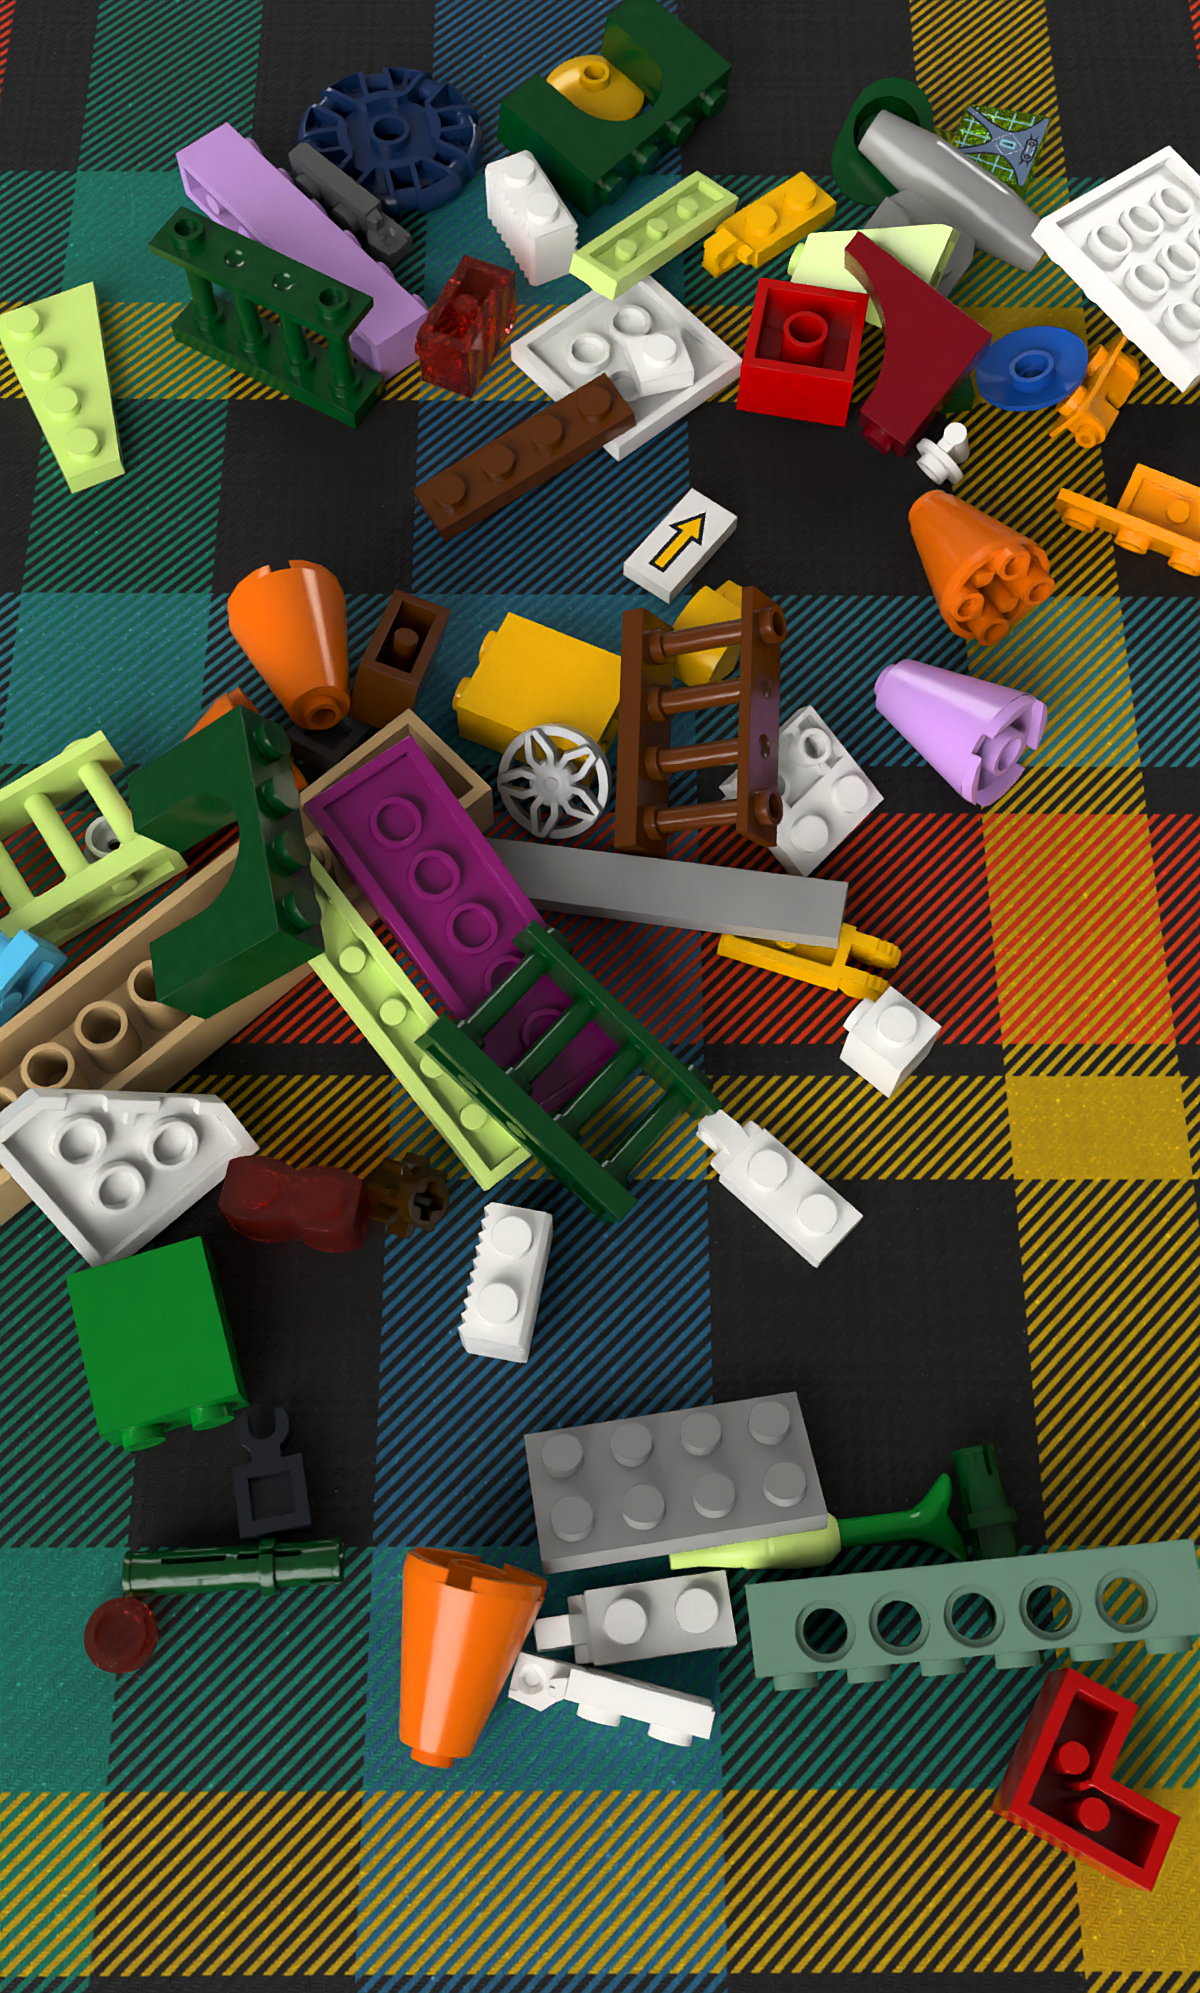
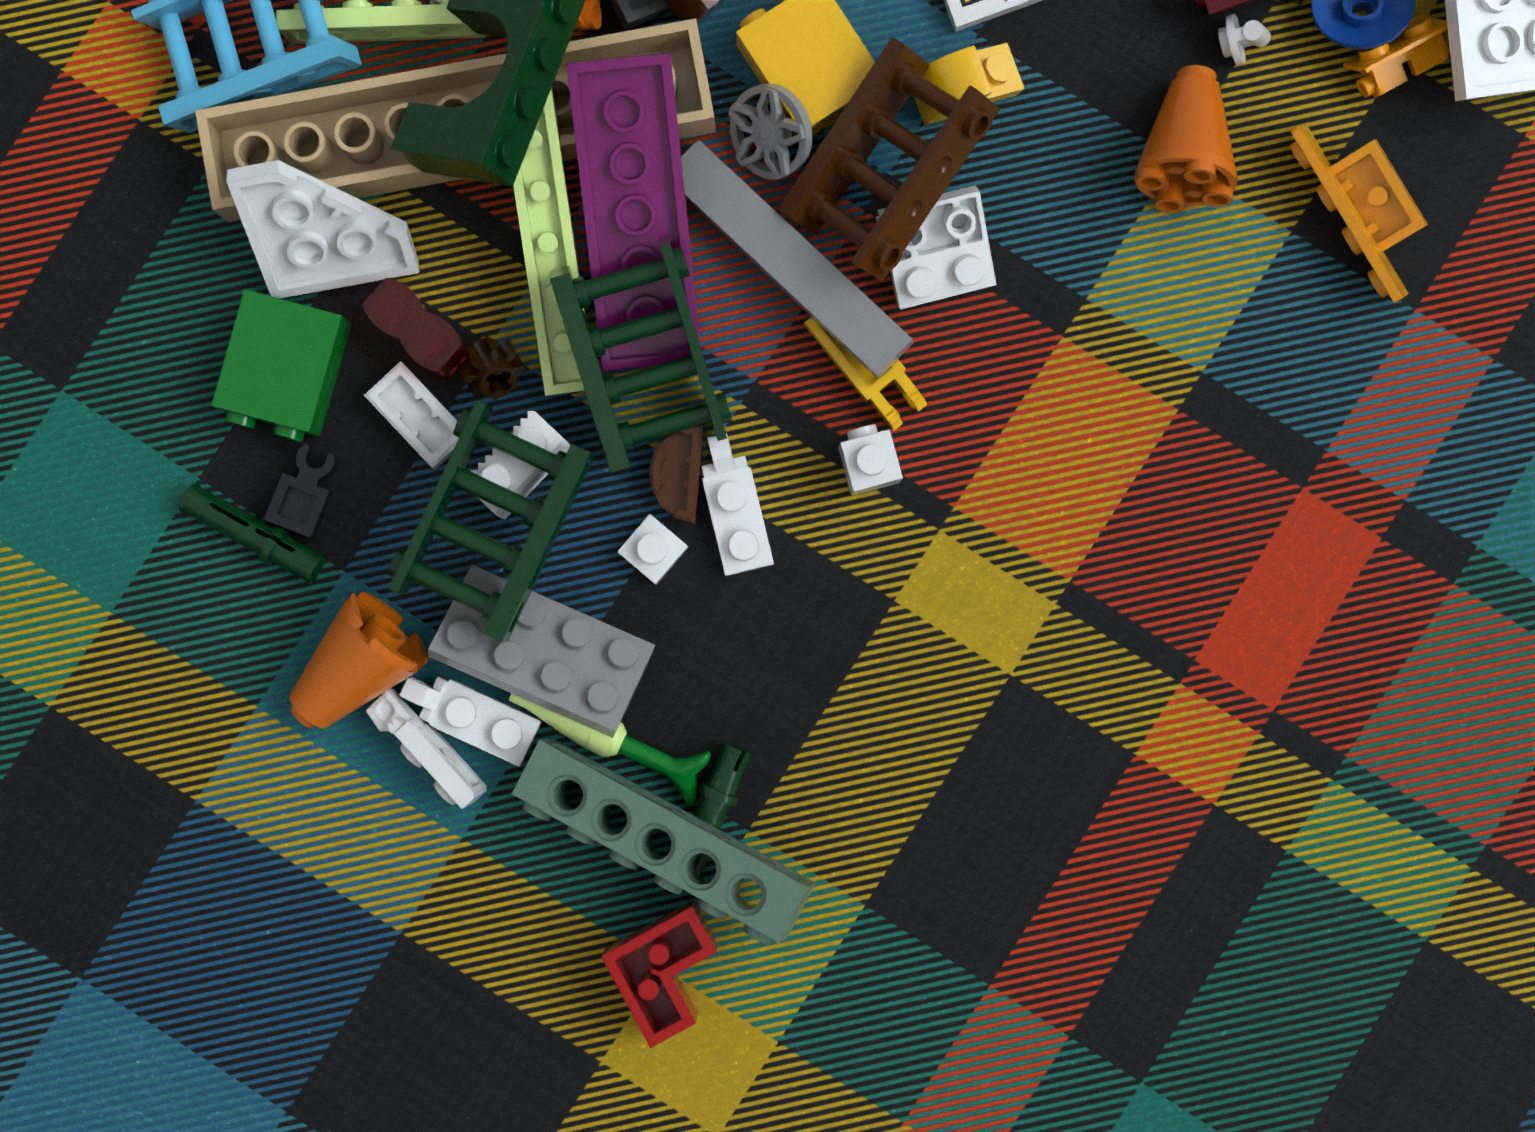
camera: 35 degrees right, 20 degrees up
clear red plate [84,1597,159,1674] -> none
lavender cone [874,659,1047,807] -> none
none -> white plate [364,361,459,469]
none -> dark green fence [388,400,595,642]
none -> white plate [617,514,688,585]
none -> reddish brown plate [649,424,704,524]

